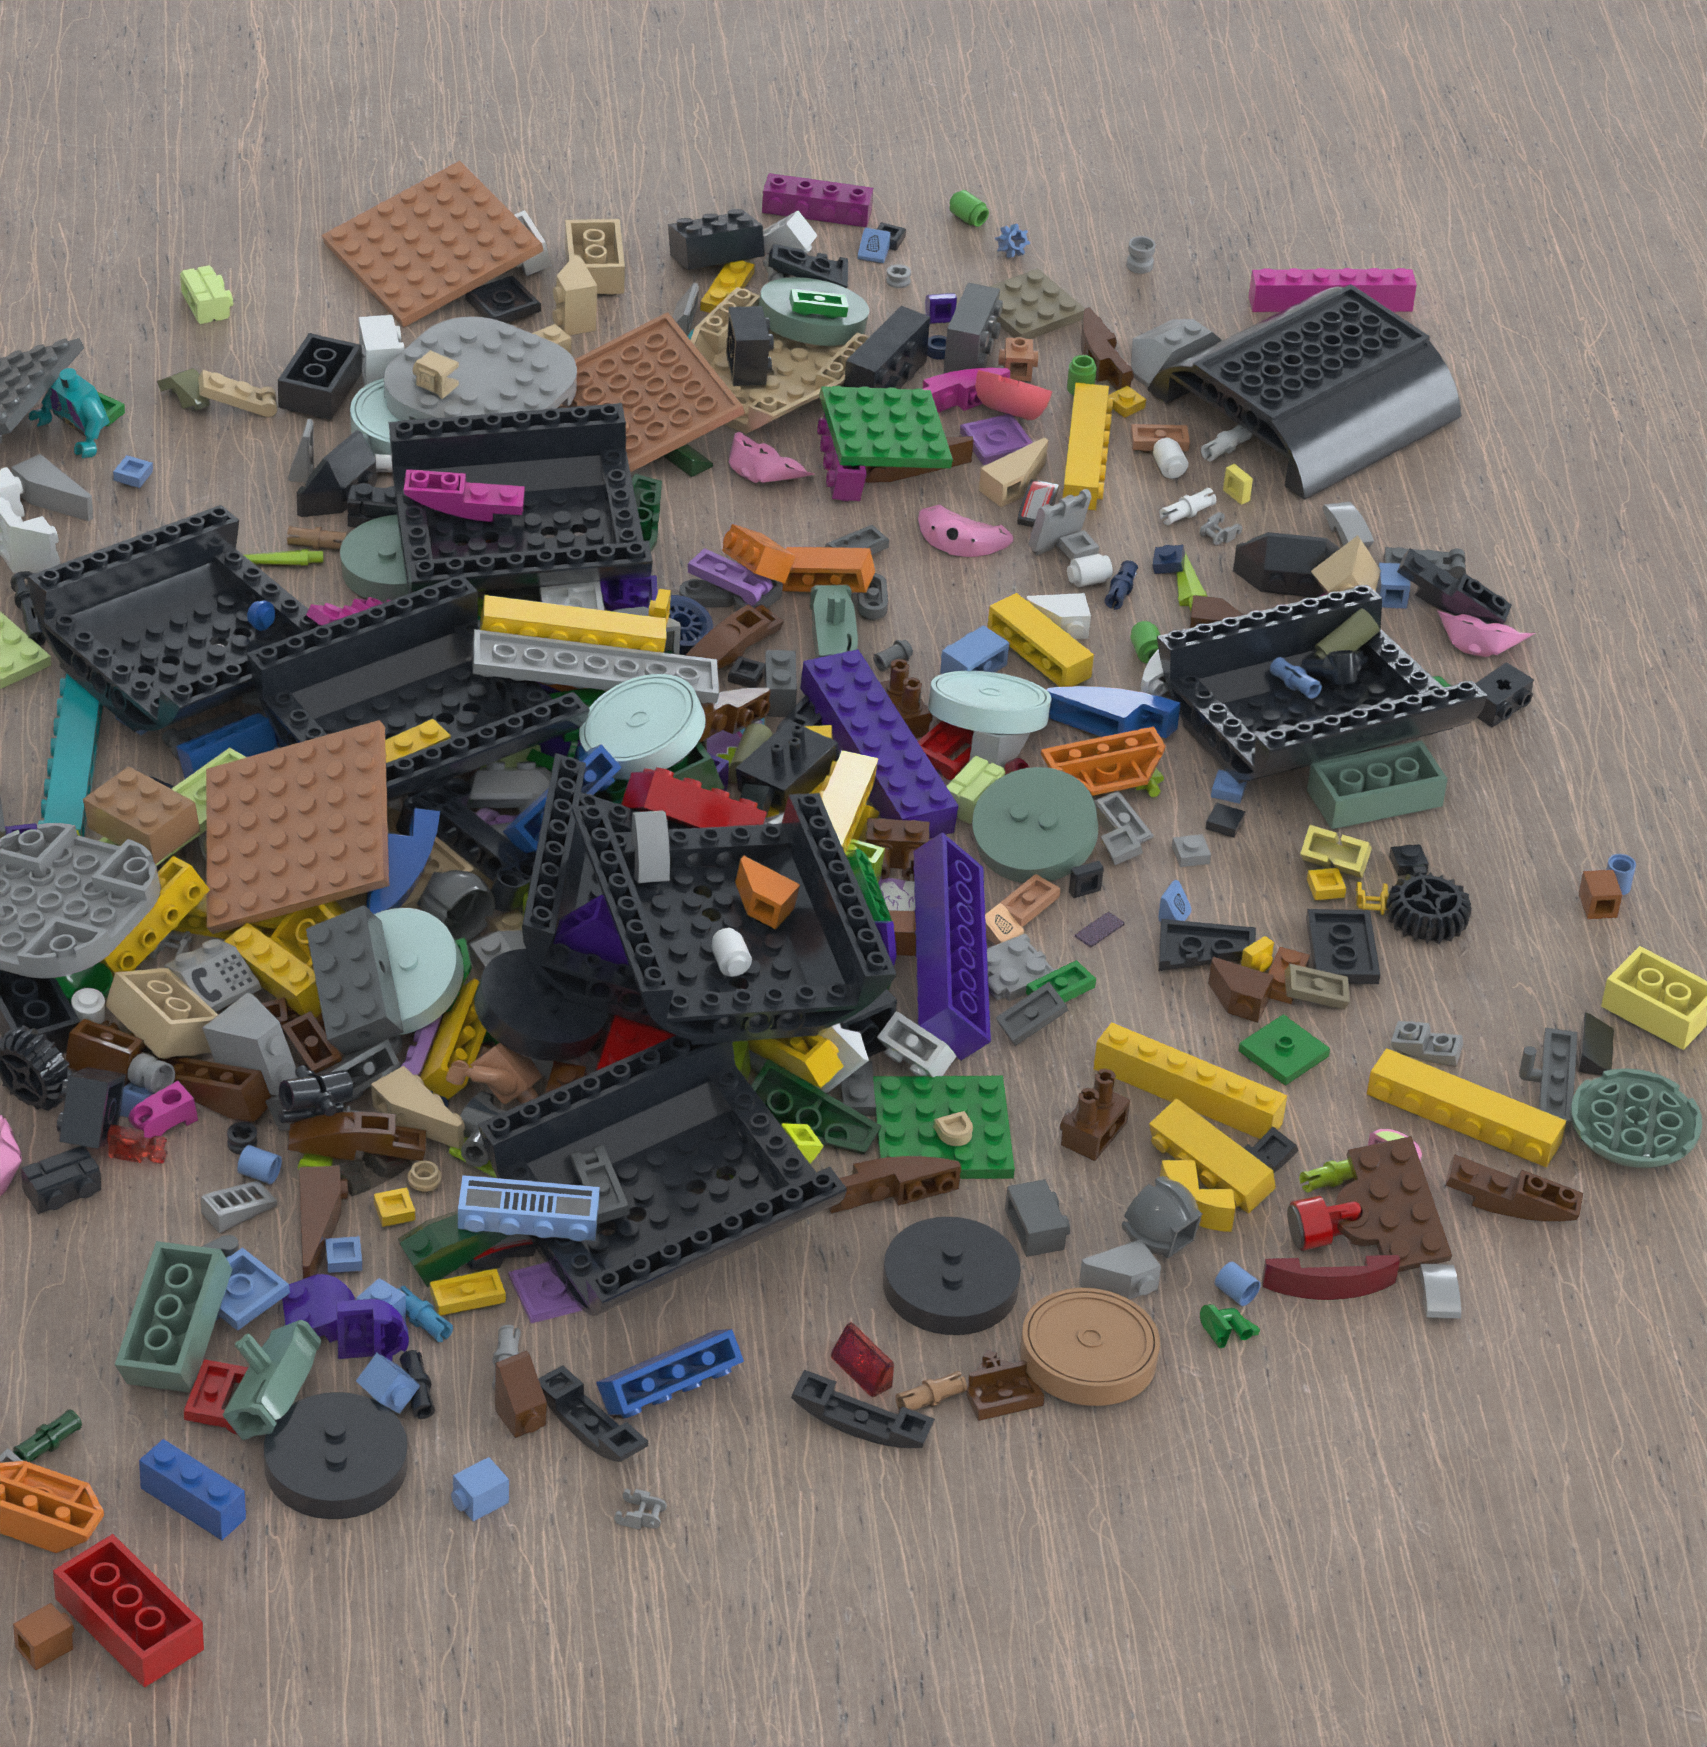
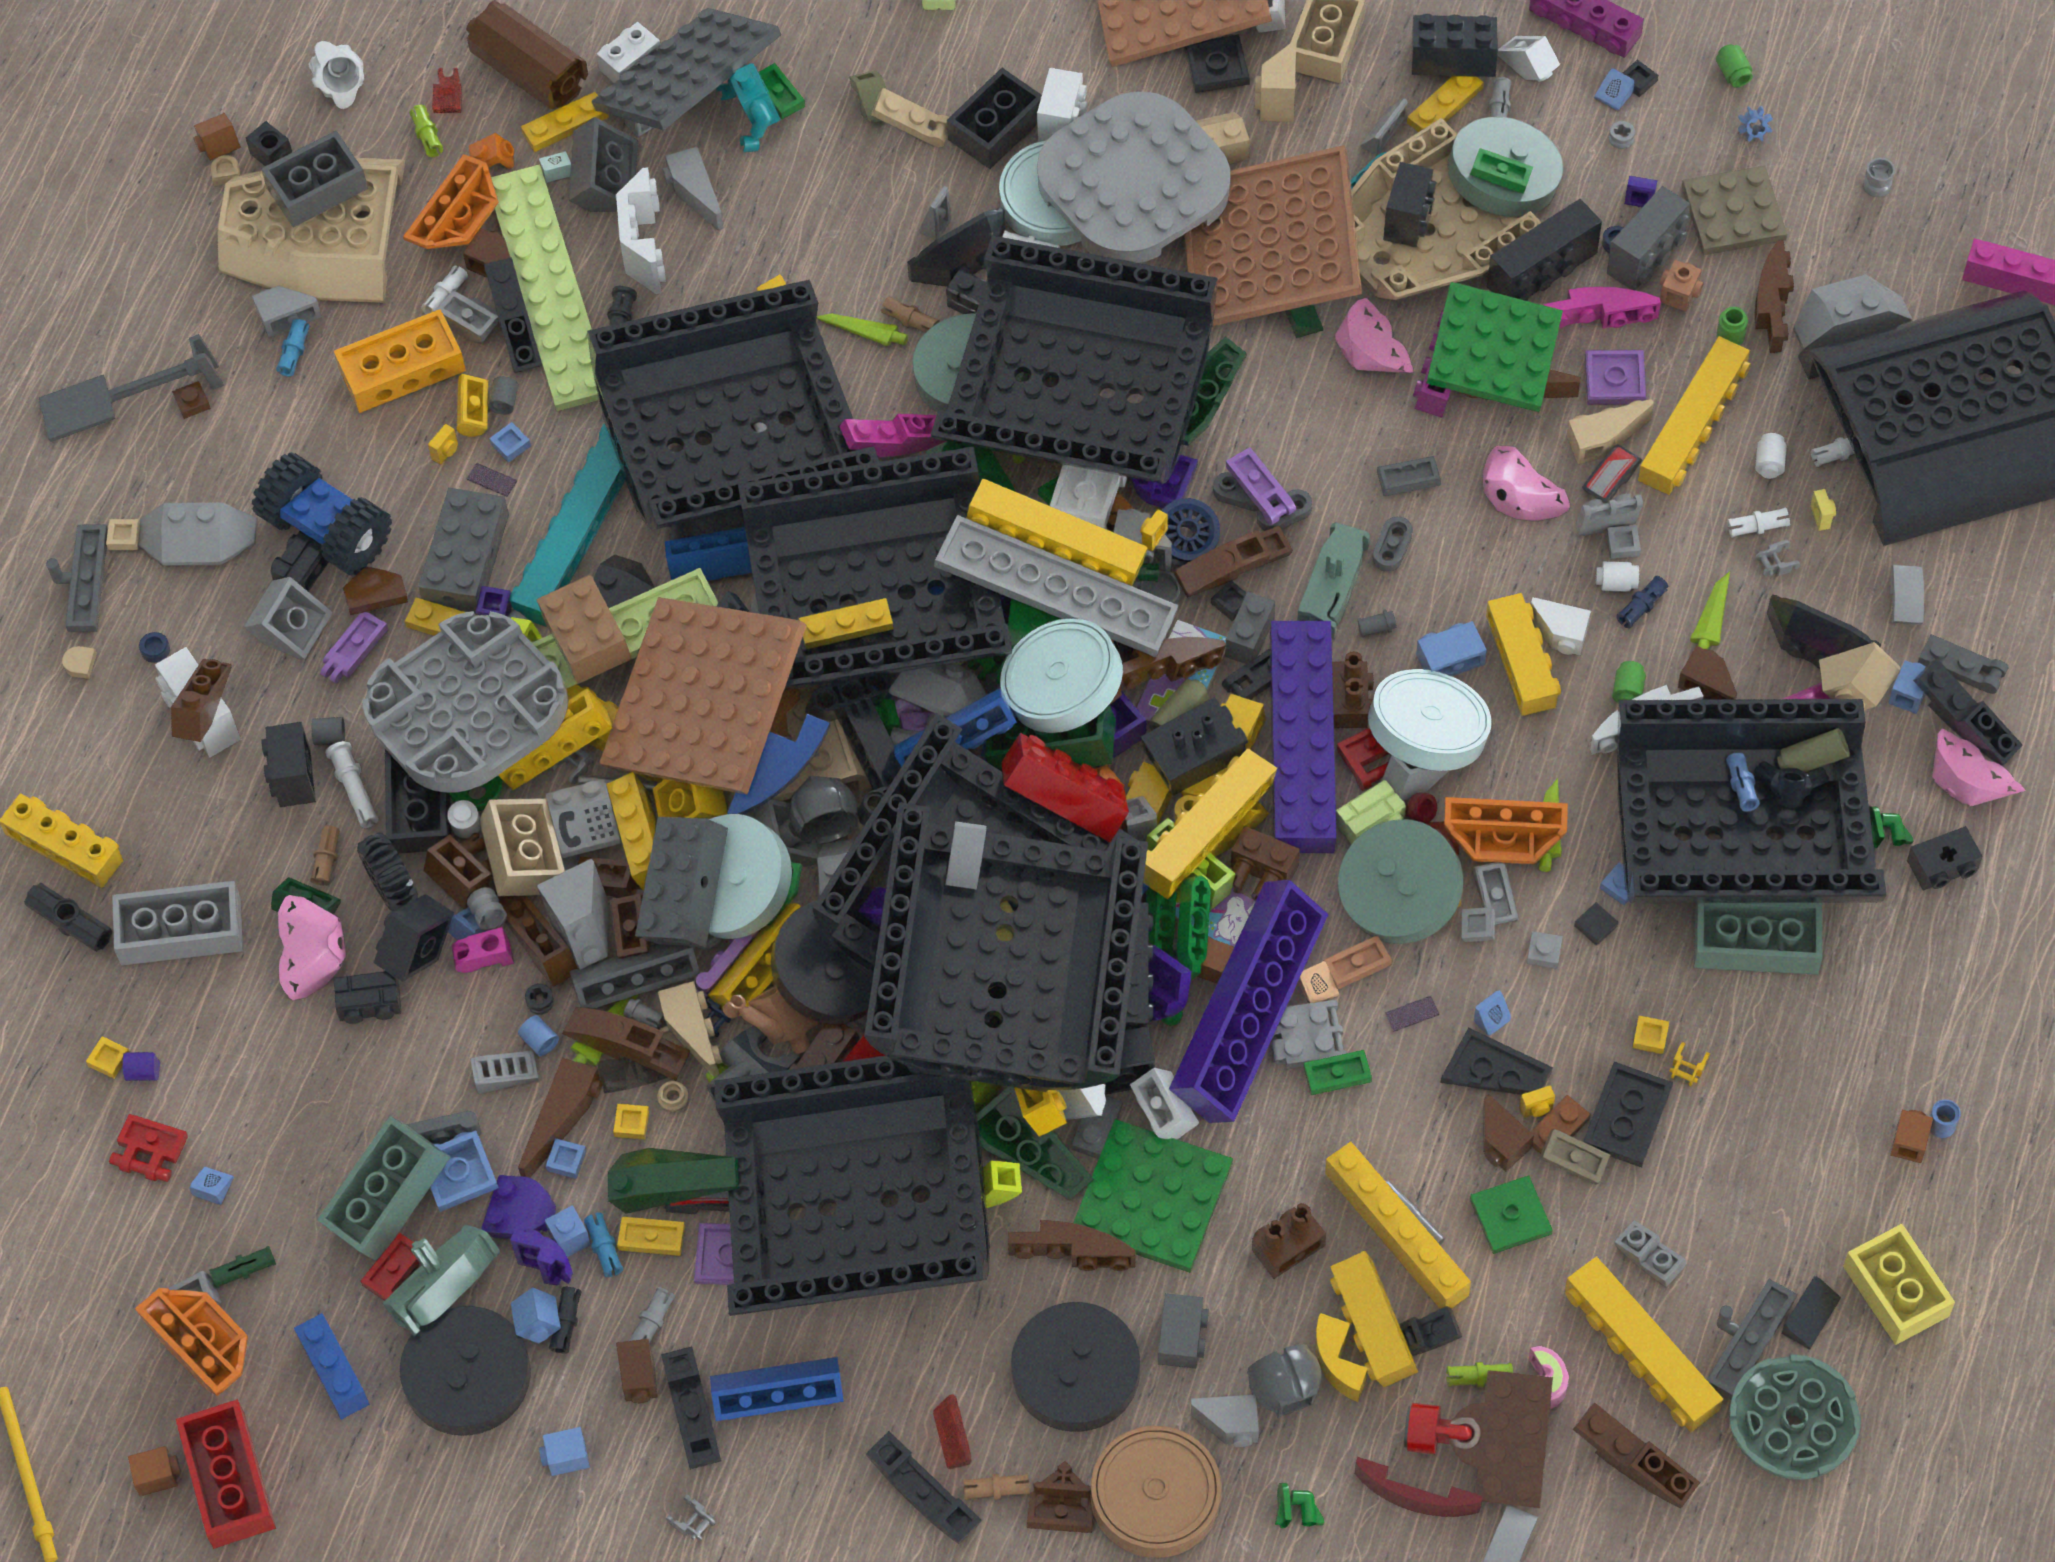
camera: 30 degrees right, 20 degrees up
clear red plate [107,1124,168,1164] -> none
medium blue plate [113,455,153,488] -> none
blue plate [247,601,275,631] -> none
black pin [278,1065,353,1124] -> none
dark pink slope [404,470,525,522] -> none
tan window [412,350,459,399] -> none
light blue brick [458,1175,600,1241] -> none
dark grey plate [570,1144,630,1224] -> none
white brick [711,928,752,977] -> none
orange brick [722,524,796,583] -> none
orange slope [735,856,800,929] -> none
black tile [740,784,775,818] -> none
black wing [768,244,848,288] -> none
orange brick [782,547,875,593] -> none
tan tile [933,1111,973,1146] -> none
coral brick [975,370,1052,420] -> none
dark grey plate [996,982,1069,1046] -> none
blue slope [1047,686,1180,738] -> none
black tile [1068,861,1104,898] -> none
yellow plate [1108,386,1146,418] -> none
nougat plate [1130,424,1190,451] -> none
dark blue plate [1152,545,1185,574] -> none
medium blue beam [1215,1262,1261,1306] -> none
light yellow piece [1300,825,1372,878] -> none
black gear [1386,872,1472,944] -> none
black plate [1389,844,1429,877] -> none

